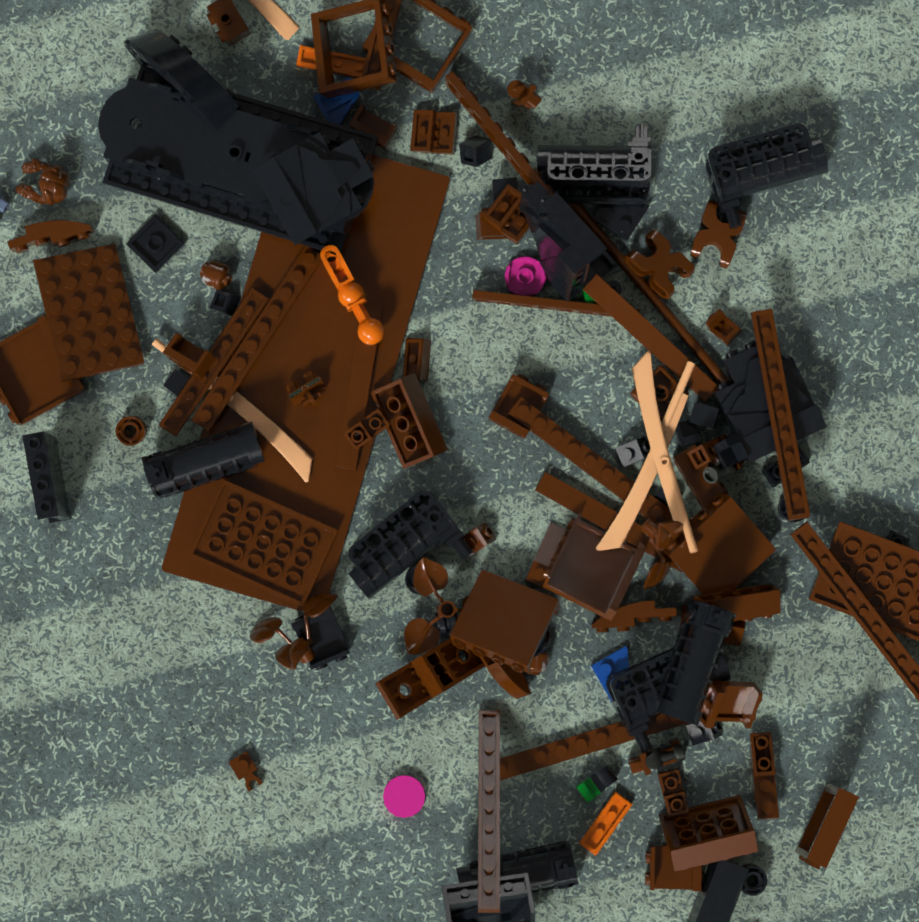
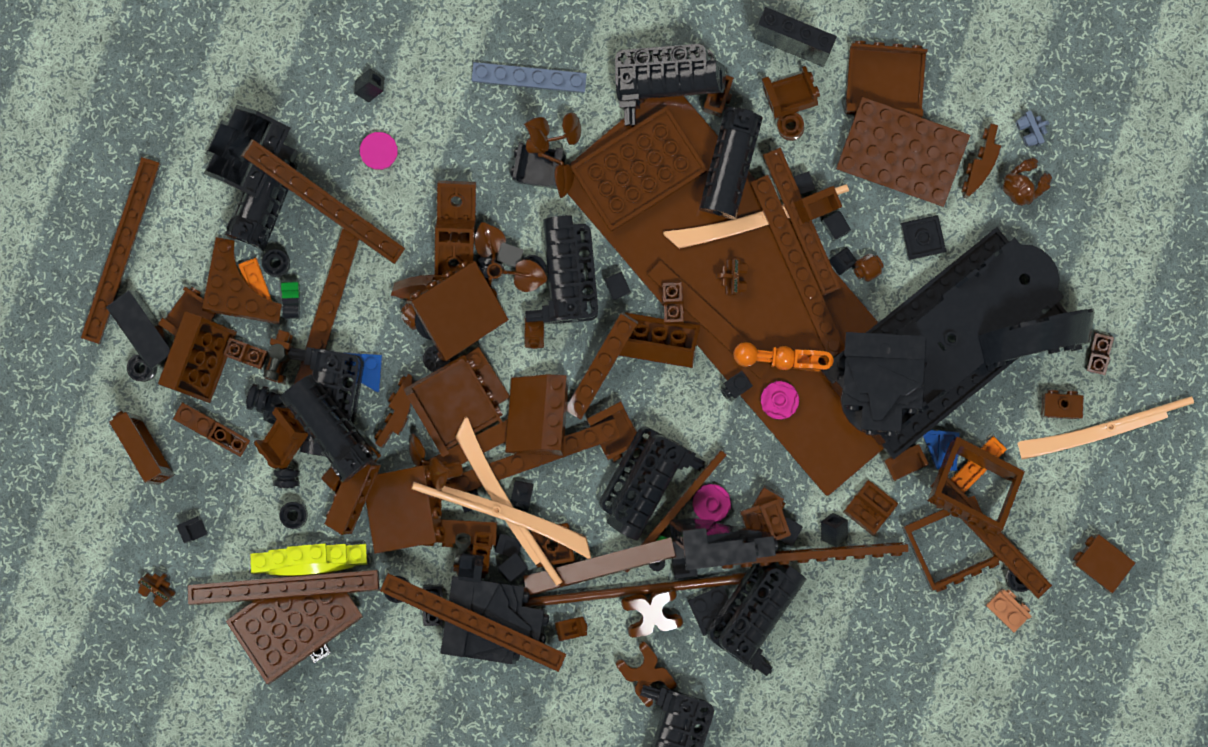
camera: 120 degrees right, 0 degrees up
reddish brown plate [228,751,263,792] -> none
reddish brown slope [402,338,431,382] -> none
reddish brown hips [507,80,542,109] -> none
none -> black panel [177,516,207,543]
none -> reddish brown plate [202,237,282,324]
none -> black wheel [246,383,270,413]
none -> neon yellow piece [250,544,367,576]
none -> black wheel [262,249,290,278]
none -> black wheel [273,468,300,488]
none -> black wheel [279,502,308,529]
none -> black panel [354,69,385,102]
none -> black wheel [423,346,450,372]
none -> sand blue plate [471,62,587,93]
none -> dark grey panel [496,243,524,268]
none -> reddish brown slope [505,374,569,456]
none -> reddish brown plate [567,313,638,419]
none -> black piece [599,426,705,541]
none -> black panel [604,272,631,300]
none -> black piece [615,44,726,126]
none -> reddish brown brick [703,75,734,117]
none -> black bracket [720,371,753,402]
none -> dark pink tile [760,381,799,420]
none -> reddish brown panel [762,66,820,119]
none -> black panel [822,211,851,242]
none -> reddish brown slope [1086,332,1114,375]

